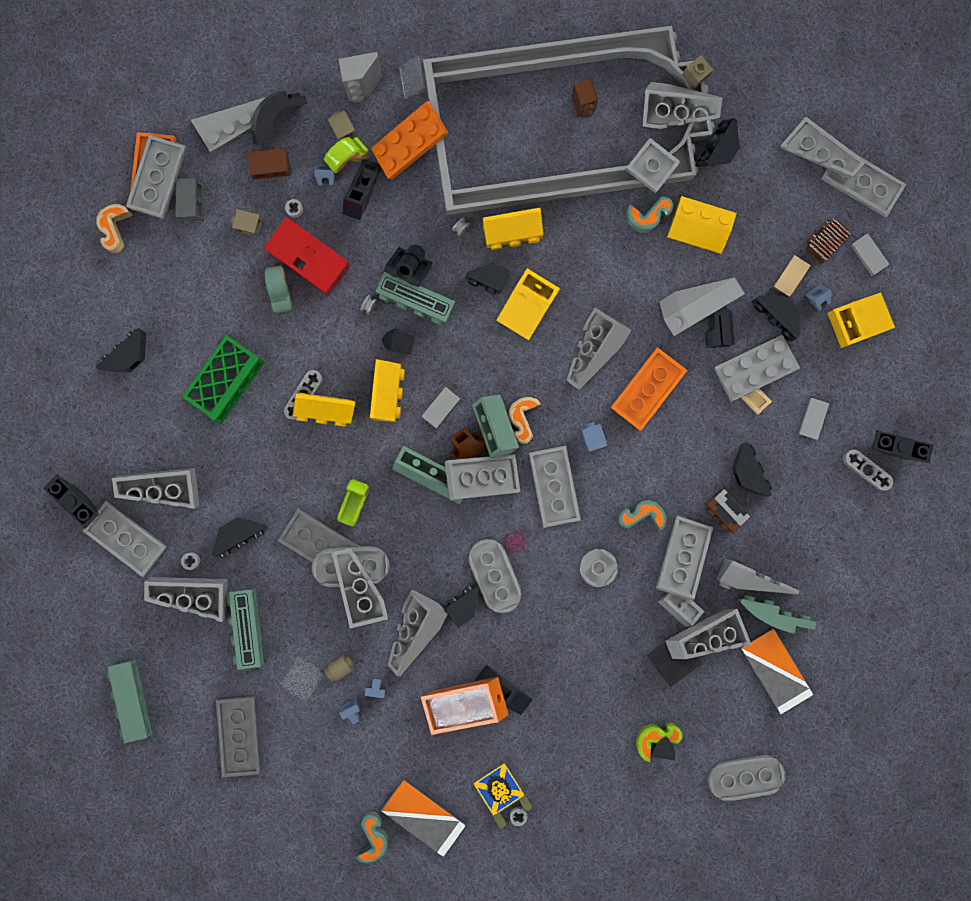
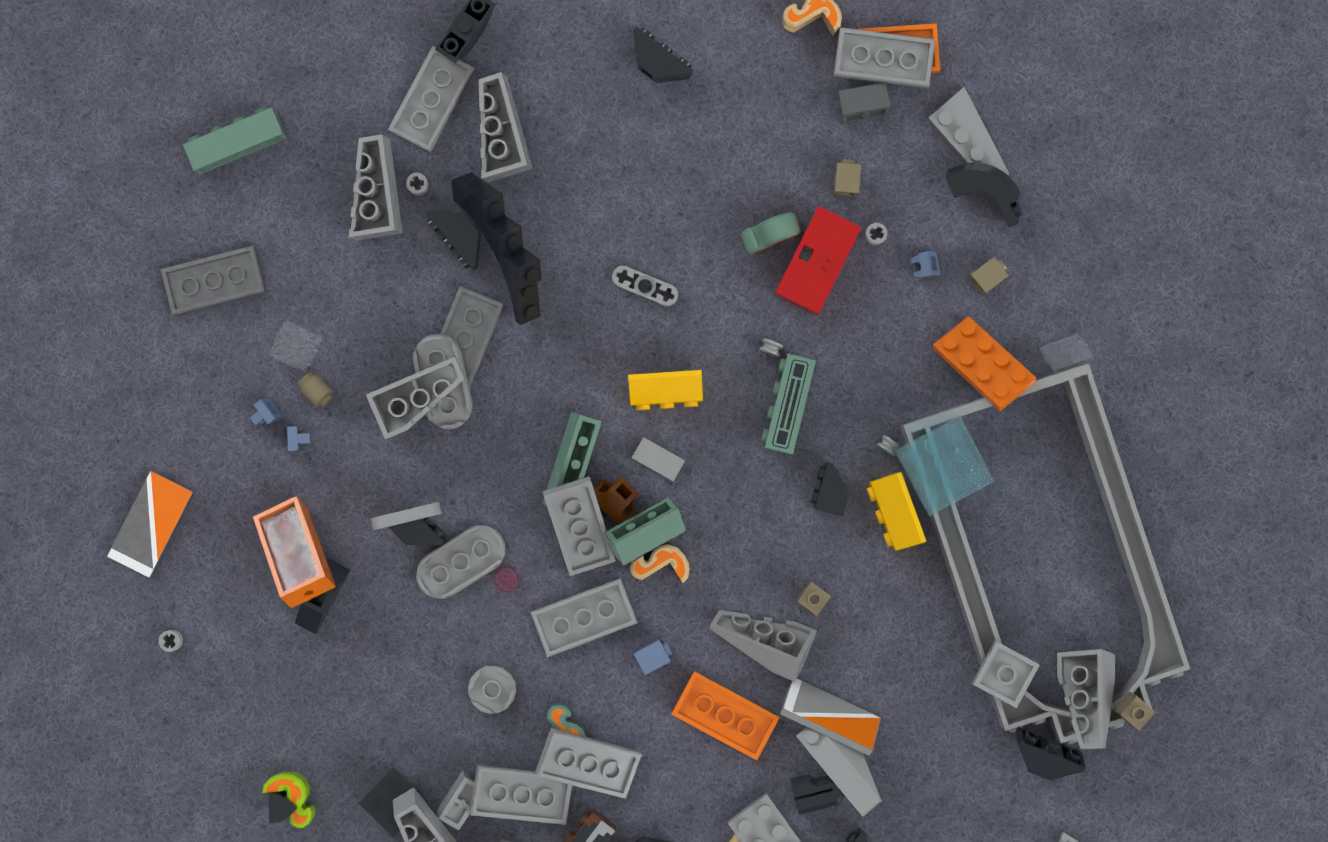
camera: 85 degrees right, 0 degrees up
green fence [182,335,265,424] -> none
sand green brick [227,588,264,670] -> none
reddish brown brick [247,146,291,180] -> none
yellow slope [293,392,355,427] -> none
lime animal [324,137,368,173] -> none
lime animal [337,479,369,527] -> none
light grey slope [339,52,383,102] -> none
black slope [342,159,381,220] -> none
sand green animal [355,811,389,864] -> none
black tile [382,328,415,355] -> none
black plate [384,245,433,287] -> none
light grey wedge [388,590,448,676] -> none
flag [472,762,532,828] -> none
yellow slope [496,268,560,340] -> none
reddish brown brick [571,78,598,118] -> none
sand green animal [625,197,673,233] -> none
yellow slope [667,196,737,254] -> none
none -> light grey beam [370,502,442,530]
none -> black arch [451,172,542,325]
none -> light grey tile [535,728,642,799]
none -> tile [780,679,881,756]
none -> dark tan brick [796,581,831,616]
none -> clear light blue plate [894,416,995,516]

